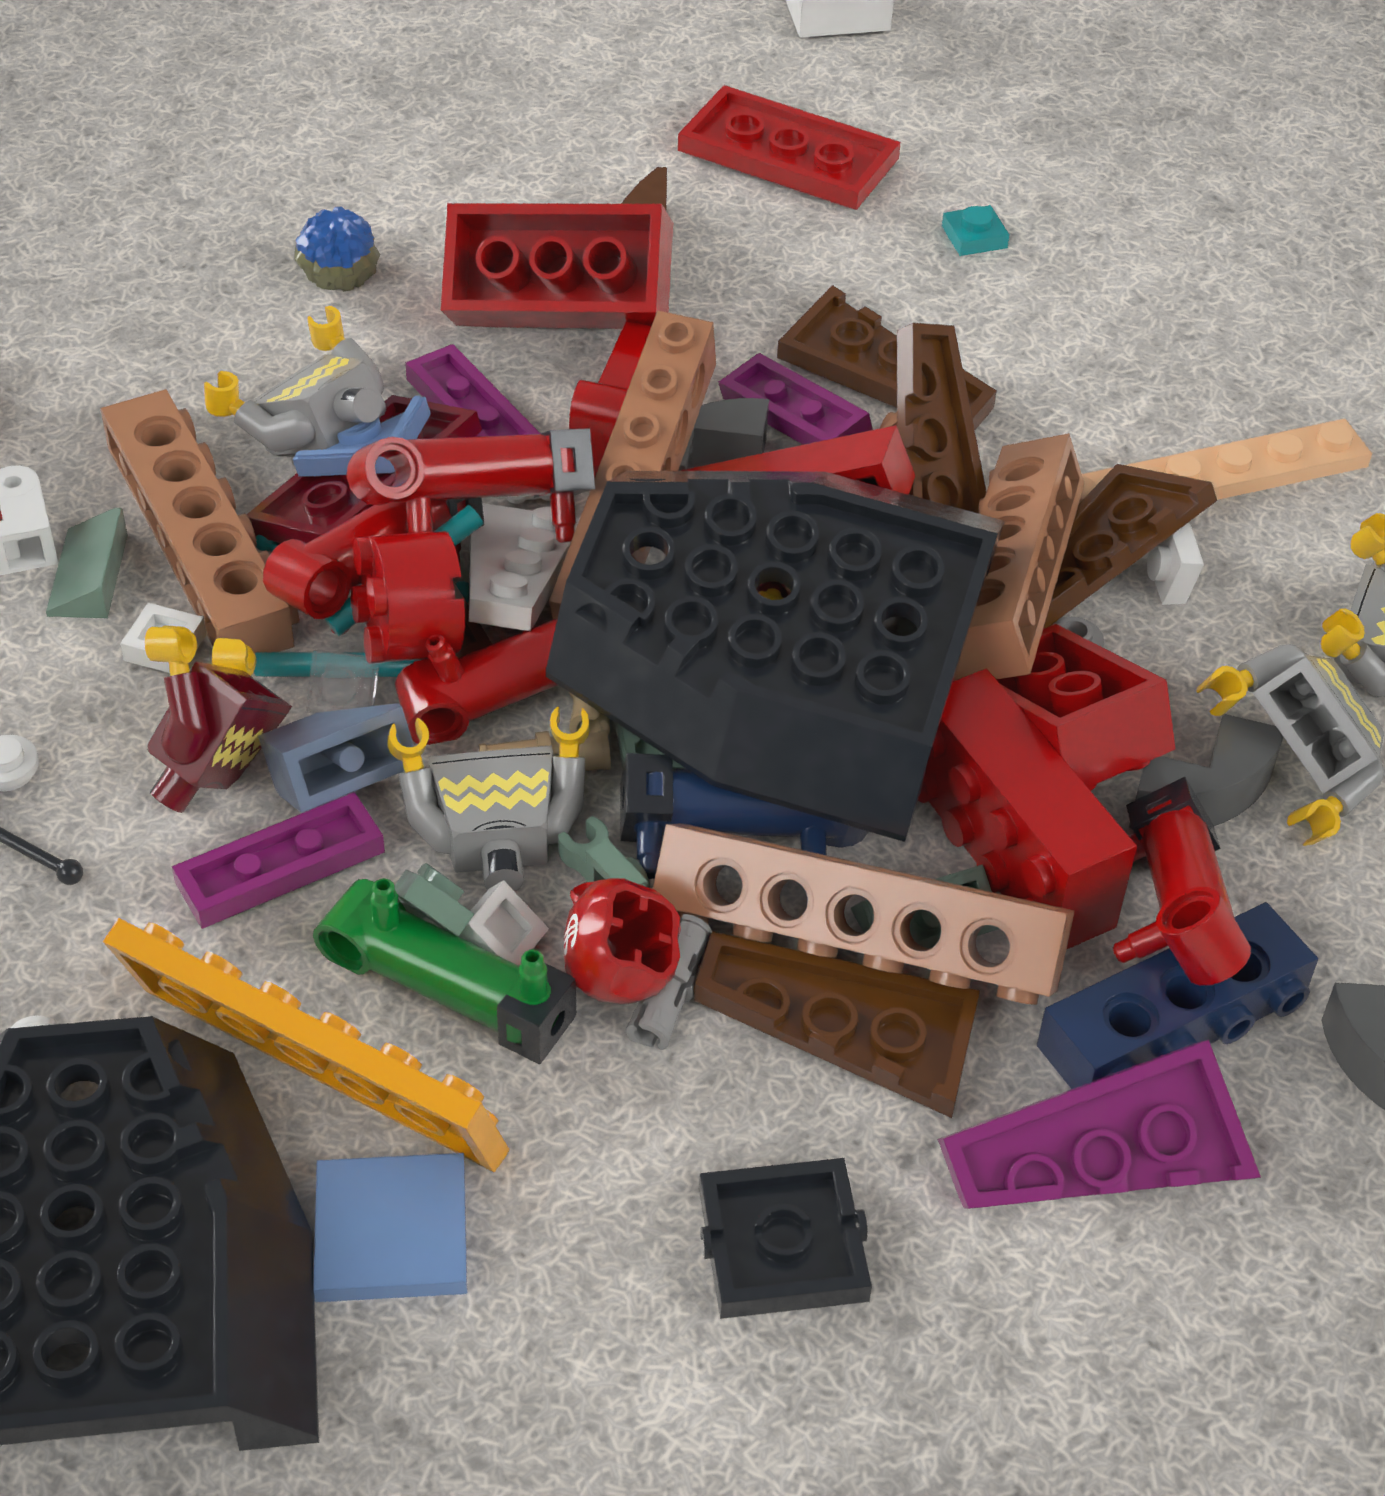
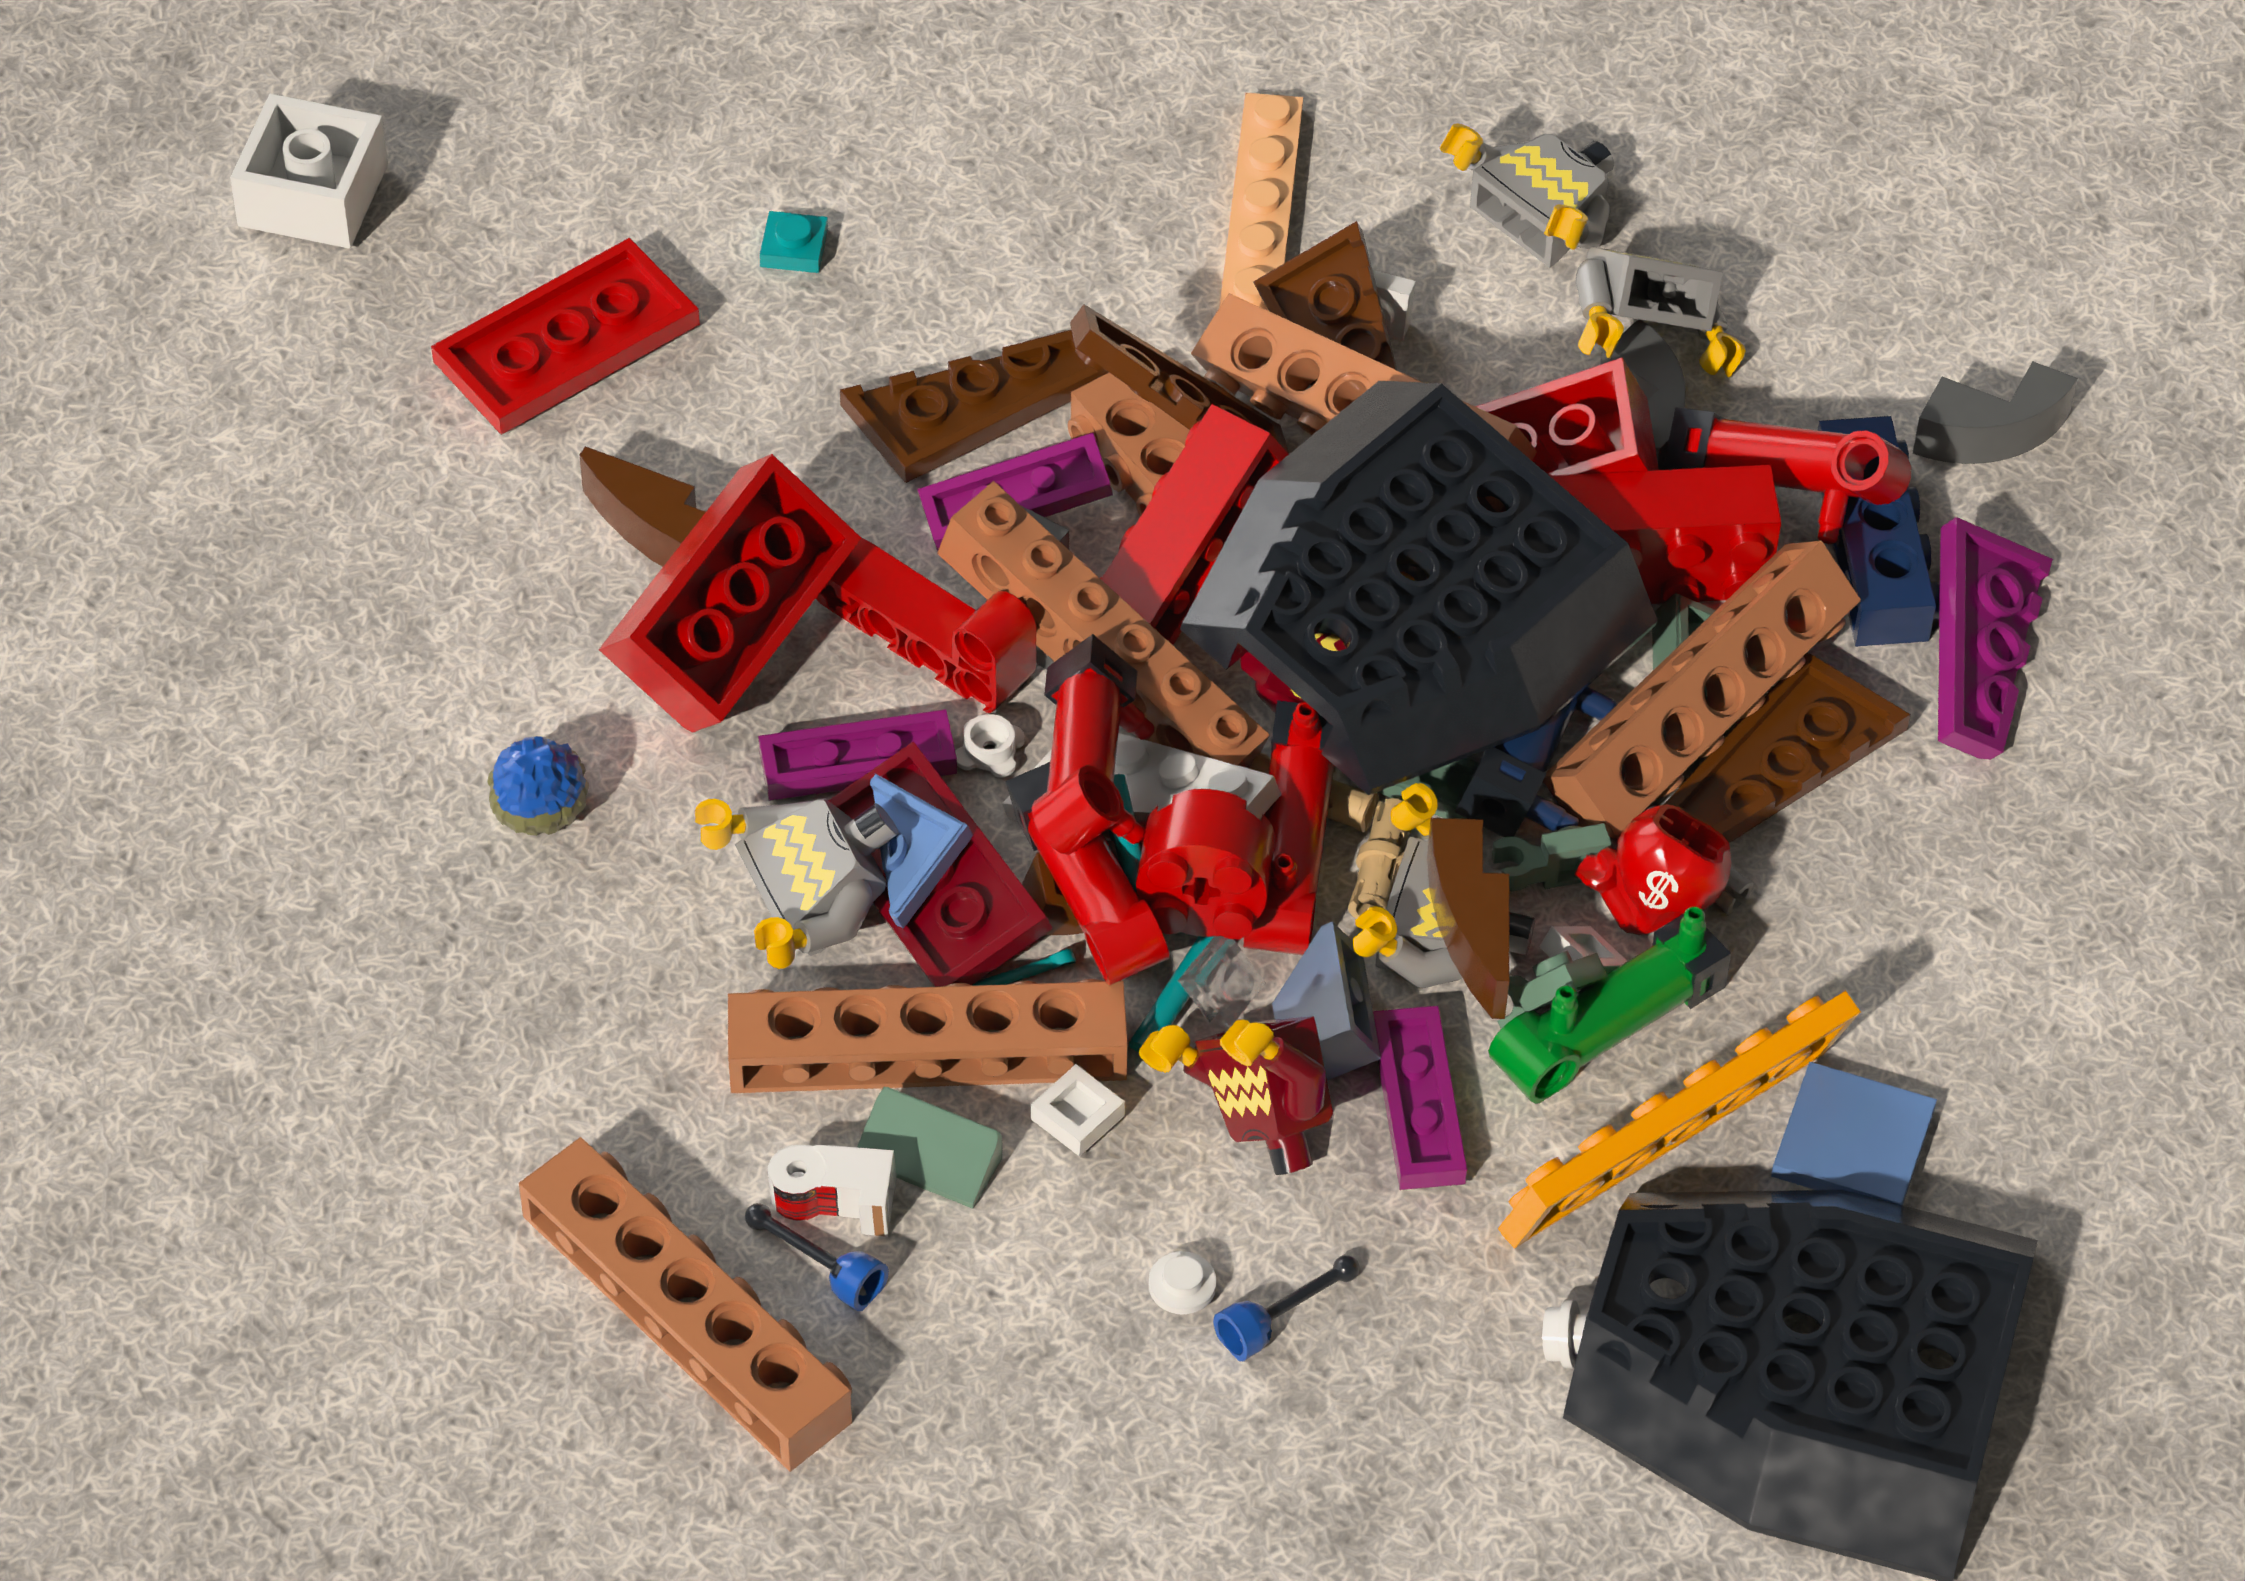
camera: 65 degrees left, 5 degrees up
black plate [699,1158,872,1319] -> none
none -> reddish brown slope [1427,818,1509,1019]

